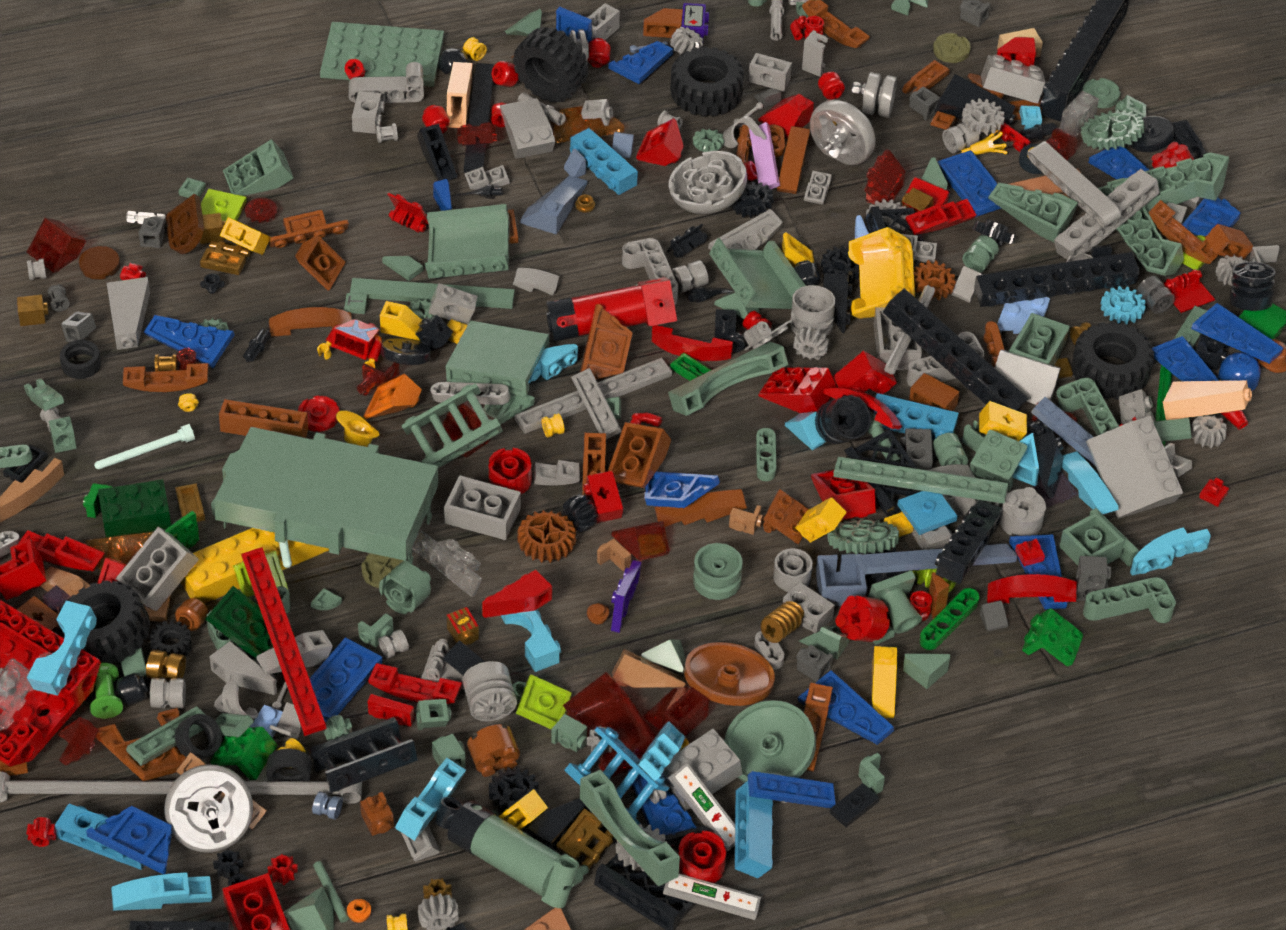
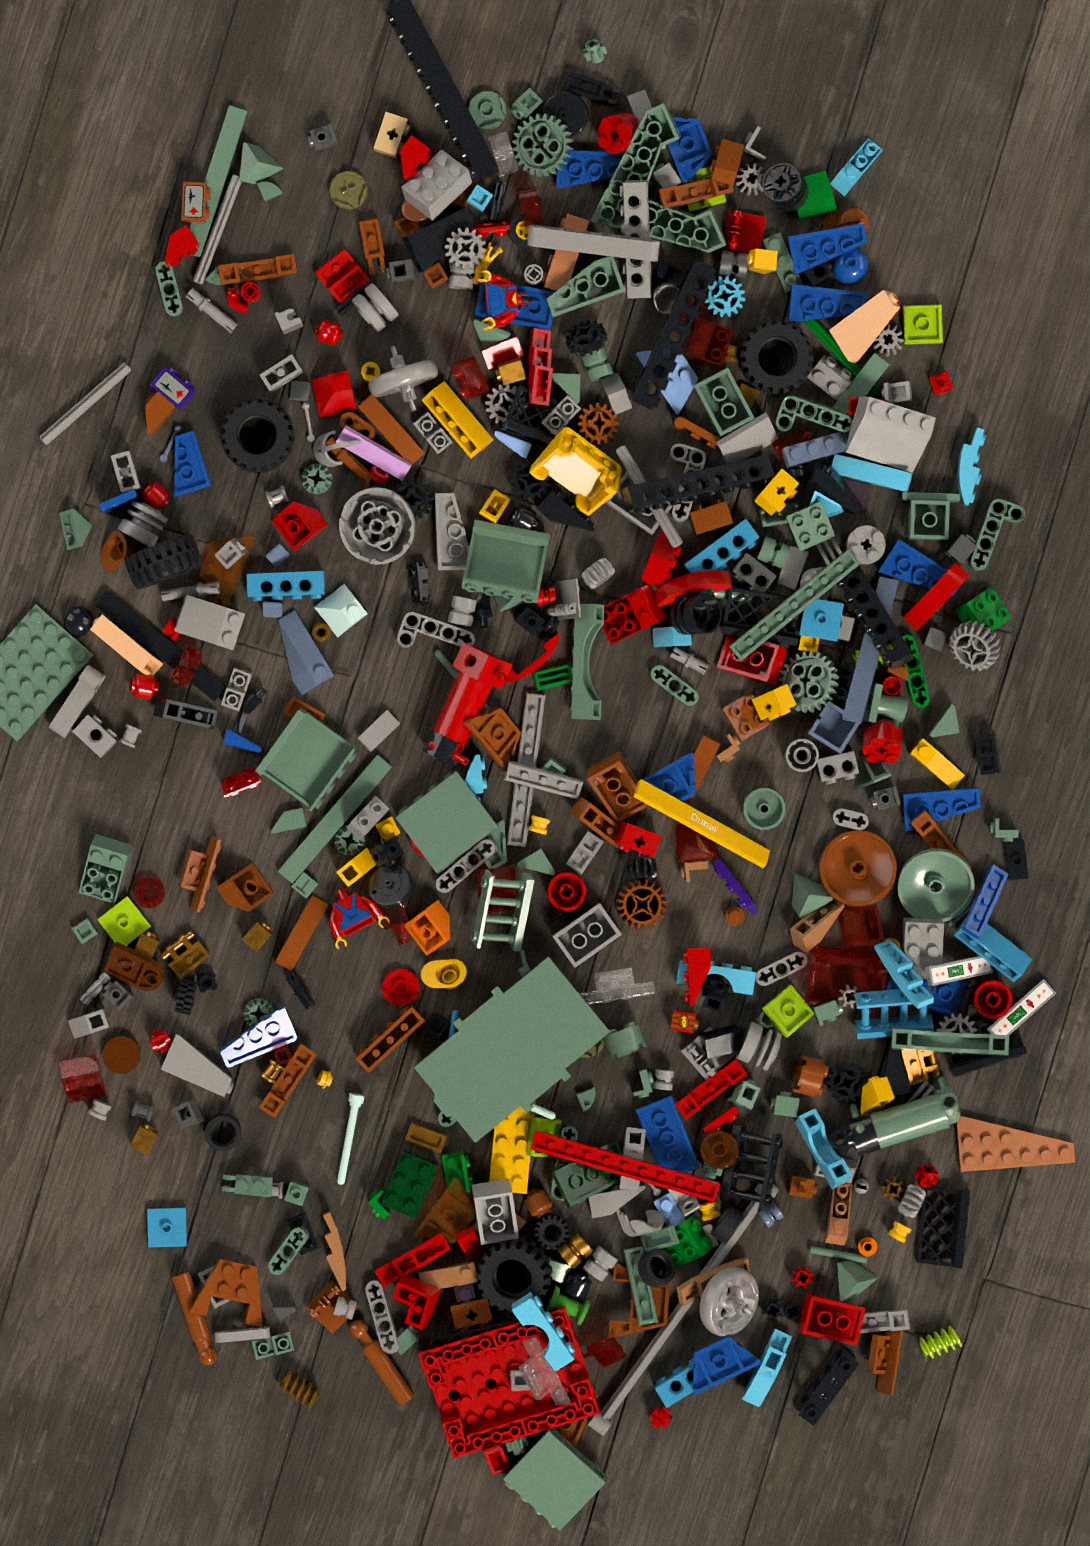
camera: 50 degrees left, 40 degrees up
yellow brick [220,217,271,255] -> none
red wheel [344,59,365,80] -> none
yellow wheel [463,37,487,61] -> none
red head [491,61,519,87] -> none
red arm [630,412,662,427] -> none
light grey gear [670,27,703,55] -> none
pearl gold piece [761,601,804,643] -> none
light grey wheel [790,285,835,336] -> none
red tile [1015,538,1045,566] -> none
none -> light grey slope [68,1008,111,1039]
none -> black tyre [175,978,198,1015]
none -> pearl gold brick [242,922,272,952]
none -> red slope [314,248,370,303]
none -> light aqua slope [314,584,368,638]
none -> yellow brick [422,381,494,459]
none -> torso [478,270,529,331]
none -> sand green slope [517,848,555,875]
none -> light grey wheel [524,264,543,286]
none -> sand green slope [552,373,581,405]
none -> sand green gear [582,39,607,64]
none -> yellow tile [633,779,770,868]
none -> light grey pin [670,646,709,675]
none -> clear red slope [685,318,734,366]
none -> reddish brown tile [700,1131,739,1170]
none -> black brick [702,979,731,1013]
none -> yellow slope [747,249,778,274]
none -> light grey beam [755,951,807,986]
none -> nougat slope [825,1183,853,1245]
none -> light grey hinge [853,1178,869,1194]
none -> lime plate [903,305,943,345]
none -> red gear [914,1164,939,1188]
none -> light grey gear [949,621,1001,671]
none -> black hinge [975,734,1002,775]

